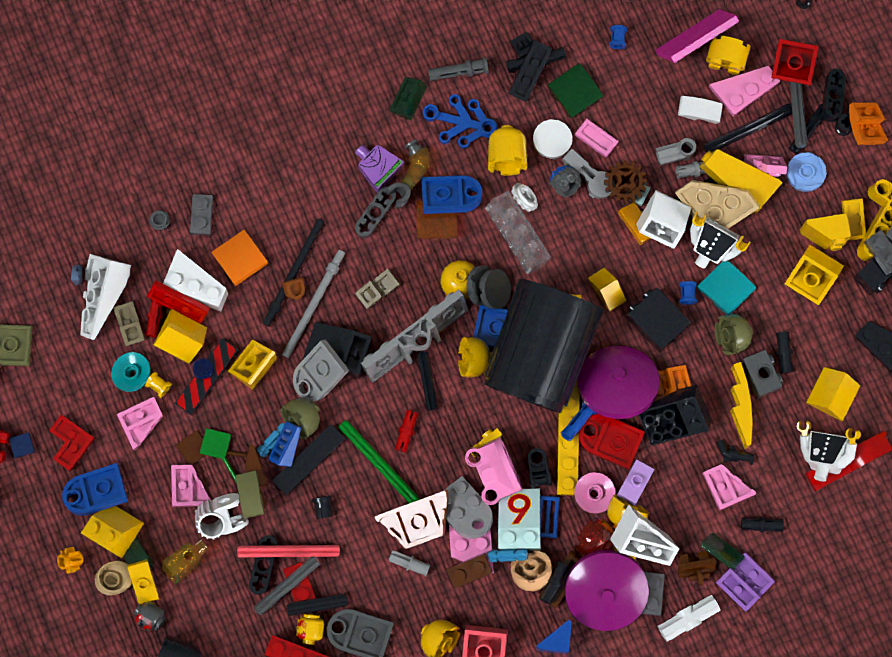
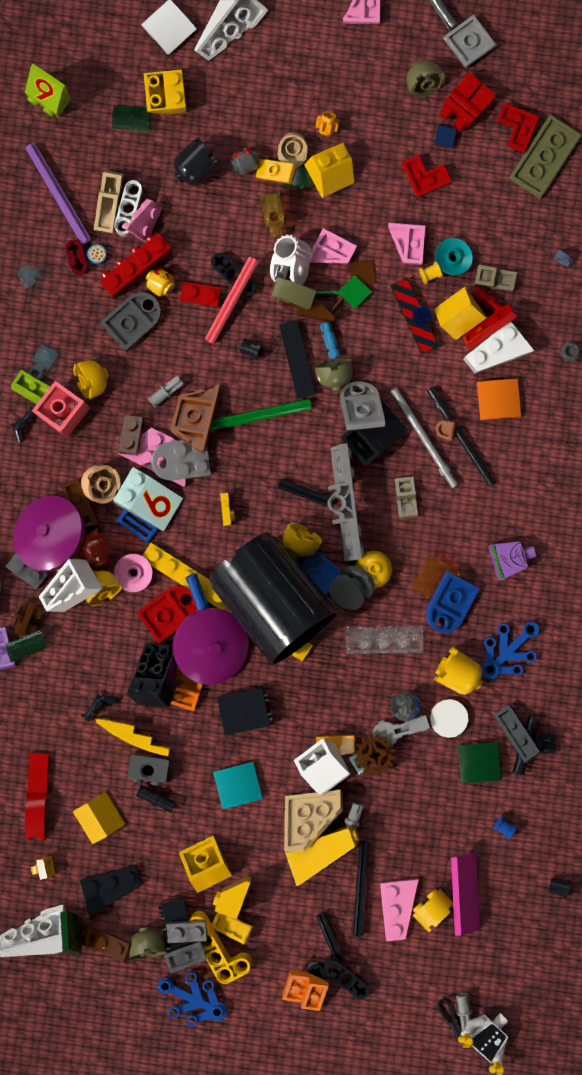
camera: 120 degrees right, 10 degrees up
blue plate [62,463,128,516] -> none
white wedge [80,254,131,340] -> none
flat silver plate [190,194,213,236] -> none
yellow slope [228,340,277,390] -> none
dark grey axle [254,556,320,615] -> none
blue slope [269,421,301,467] -> none
black axle [286,594,348,616] -> none
dark grey beam [355,187,396,239] -> none
piece [386,139,431,209] -> none
clear green slope [389,77,427,120] -> none
red pin [394,410,419,453] -> none
dark grey pin [428,56,489,81] -> none
bright pink piece [465,437,523,505] -> none
dark azure axle [488,548,528,562] -> none
white gear [511,183,538,212] -> none
black piece [527,448,552,489] -> none
blue slope [535,620,572,655] -> none
black pin [539,562,570,605] -> none
bright pink tile [575,119,619,158] -> none
yellow slope [587,268,626,312] -> none
lavender brick [617,459,655,506] -> none
light grey piece [655,138,696,166] -> none
white slope [678,96,723,124] -> none
blue bush [679,281,697,305] -> none
torso [690,212,751,269] -> none
bright pink wing [702,464,756,511] -> none
olive cylinder [715,314,753,355] -> none
black pin [741,516,784,533] -> none
bright pink wing [744,154,787,176] -> none
red slope [771,39,819,86] -> none
light blue tile [786,152,827,192] -> none
dark grey axle [790,82,807,148] -> none
torso [797,421,861,482] -> none

